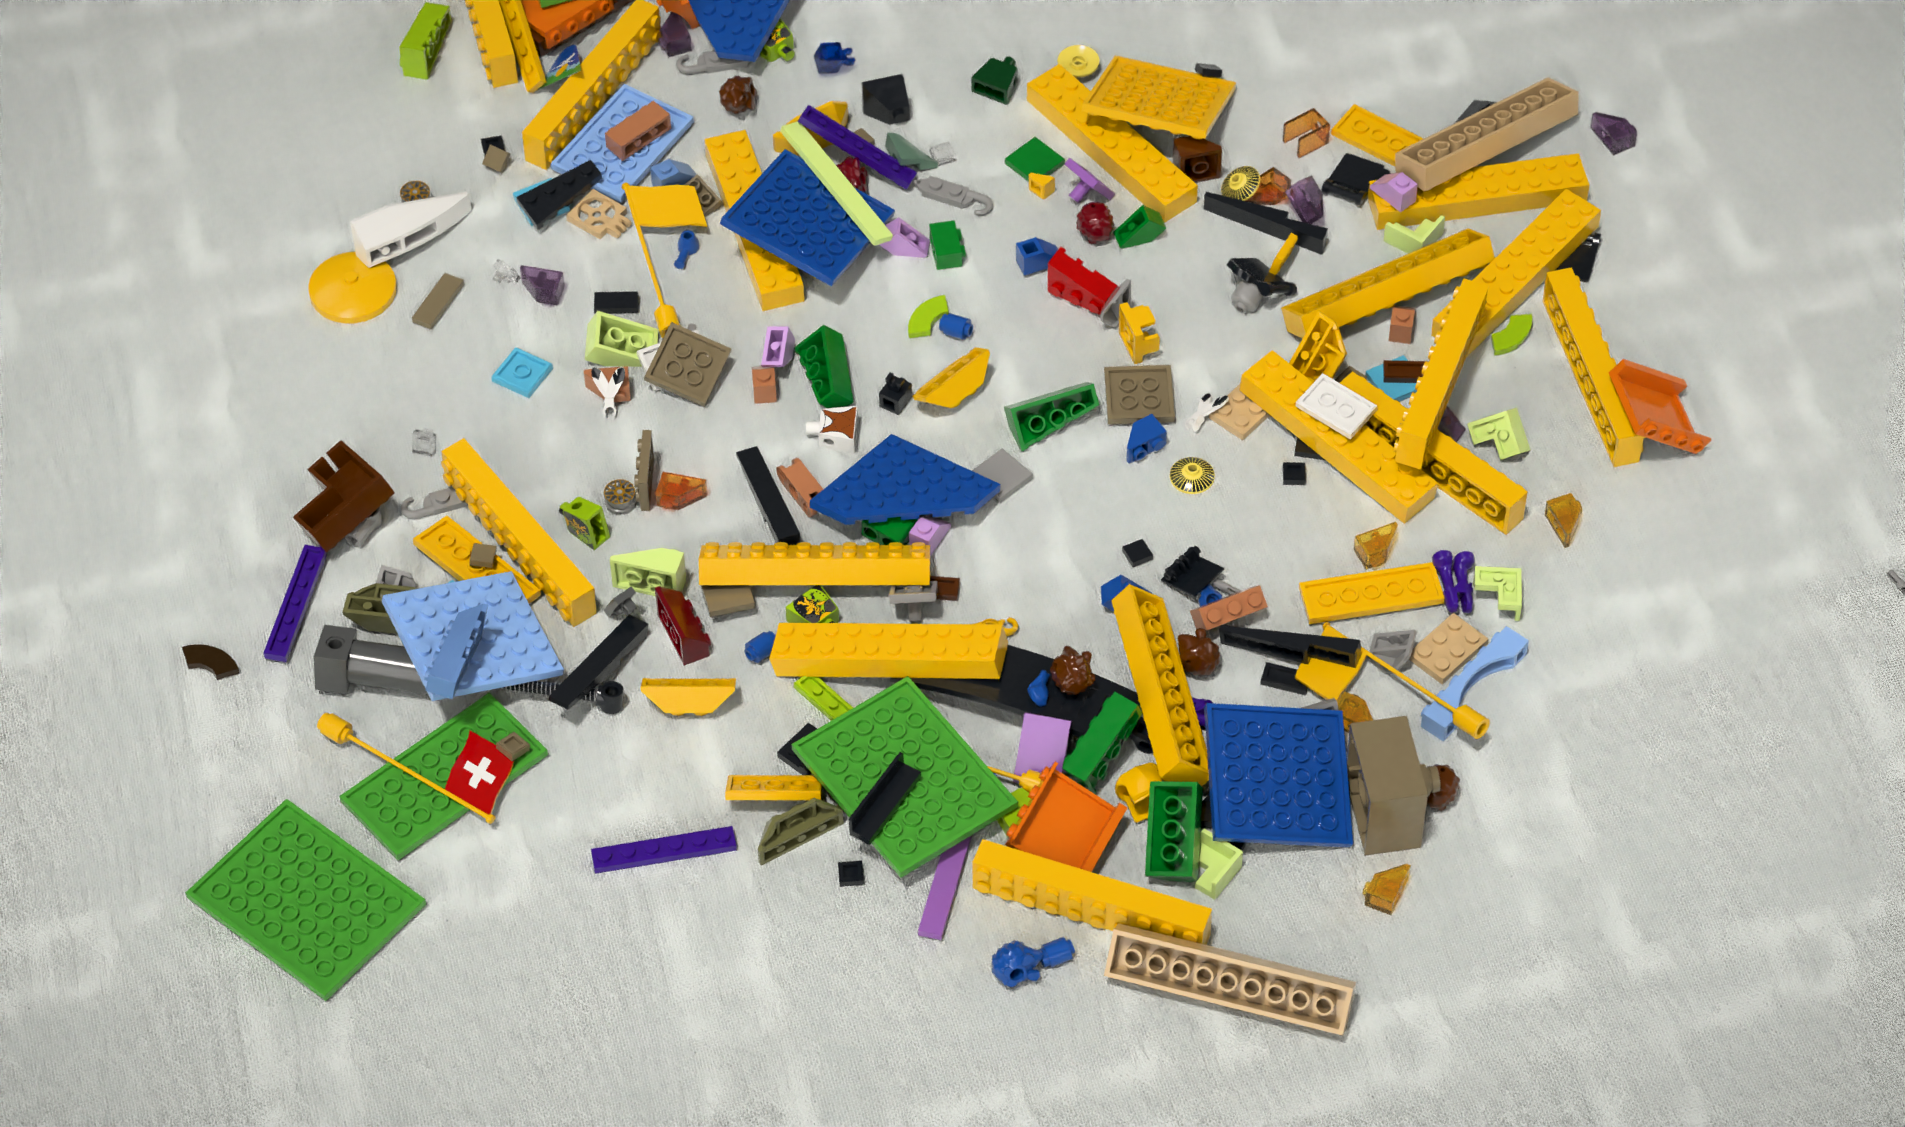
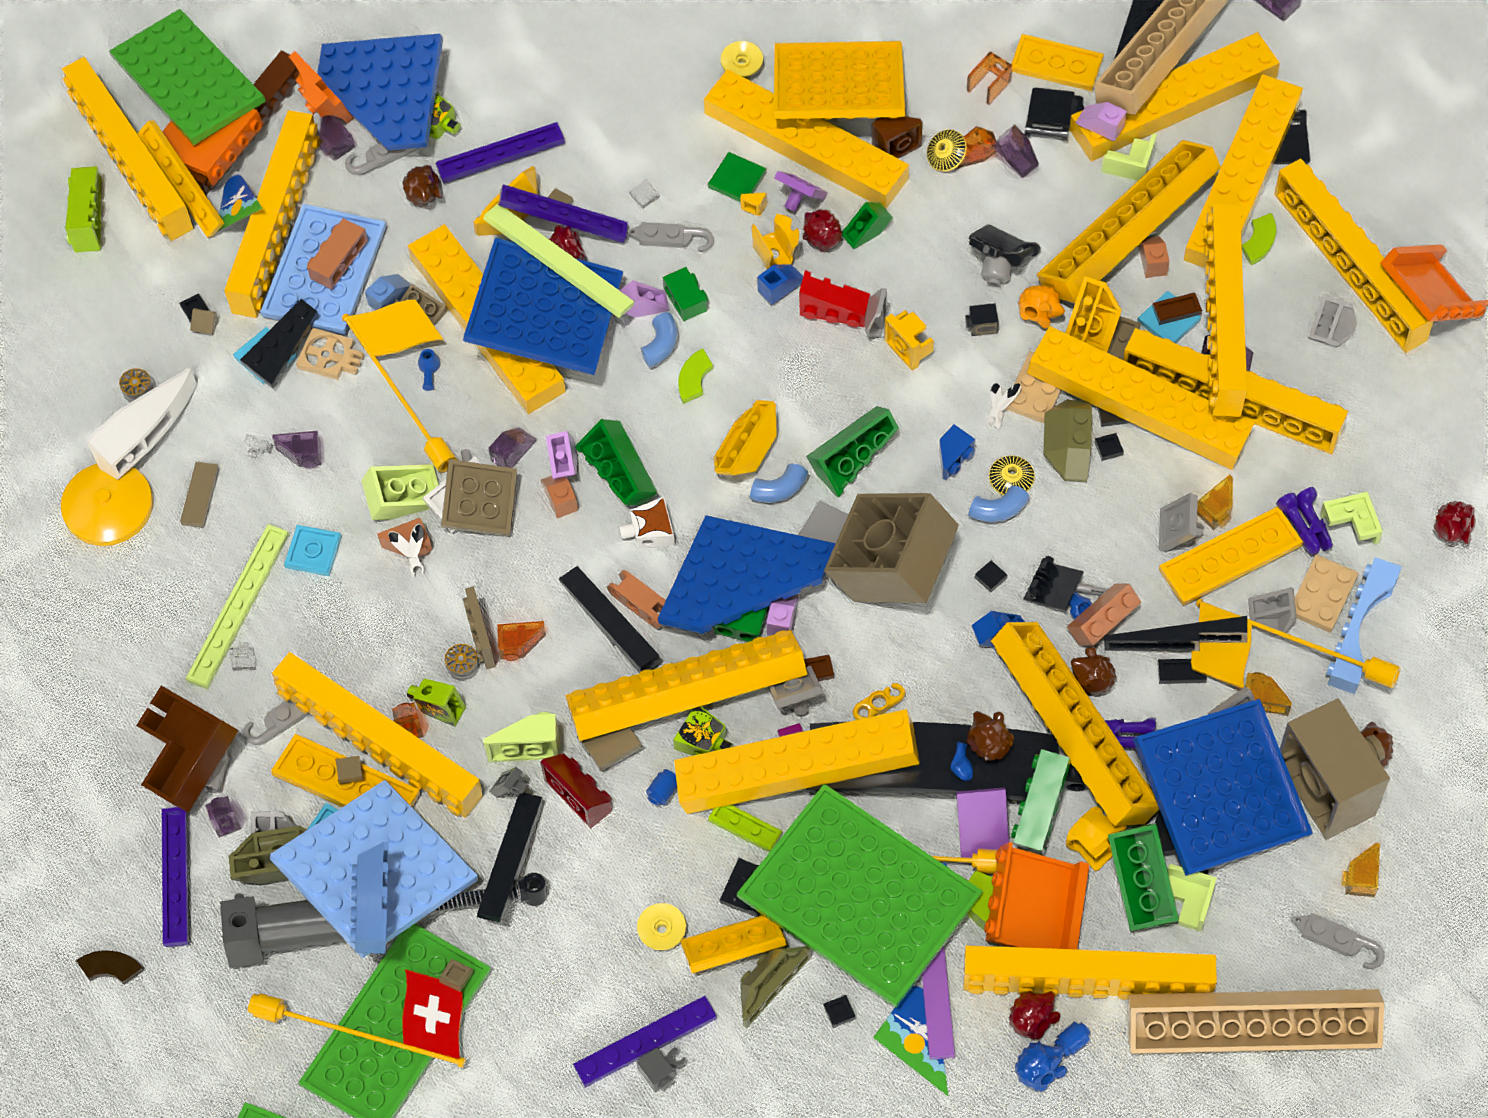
camera: 15 degrees left, 10 degrees up
black tile [594,291,639,314] -> none
yellow wedge [641,678,736,716] -> none
clear blue brick [813,42,856,74] -> none
black panel [849,752,921,845] -> none
black slope [861,74,910,125] -> none
black brick [879,372,912,415] -> none
sand green slope [885,133,938,170] -> none
blue brick [939,313,973,340] -> none
dark green torso [971,56,1018,105] -> none
dark tan plate [1104,365,1175,424] -> none
black tile [1195,63,1223,78] -> none
black slope [1204,192,1328,255] -> none
yellow tile [1269,233,1298,275] -> none
white tile [1296,373,1377,440] -> none
yellowish green panel [1467,408,1530,460] -> none
clear yellow slope [1544,493,1582,548] -> none
none -> yellowish green tile [185,524,289,690]
none -> clear purple slope [205,796,241,838]
none -> clear orange slope [392,702,424,738]
none -> dark purple plate [435,122,565,183]
none -> clear purple slope [488,427,537,468]
none -> dark grey brick [636,1047,686,1093]
none -> light yellow dish [637,903,686,950]
none -> medium blue cylinder [640,312,678,368]
none -> medium blue cylinder [750,464,808,503]
none -> yellow piece [752,214,799,269]
none -> dark tan brick [824,493,959,603]
none -> sticker [873,986,948,1096]
none -> black brick [965,303,999,336]
none -> medium blue cylinder [968,486,1030,522]
none -> dark red animal [1009,991,1061,1040]
none -> light orange animal [1018,285,1065,329]
none -> olive wedge [1043,399,1092,483]
none -> light grey tile [1159,492,1204,552]
none -> light grey plate [1291,913,1385,969]
none -> light grey slope [1309,295,1357,347]
none -> dark red animal [1434,501,1476,545]

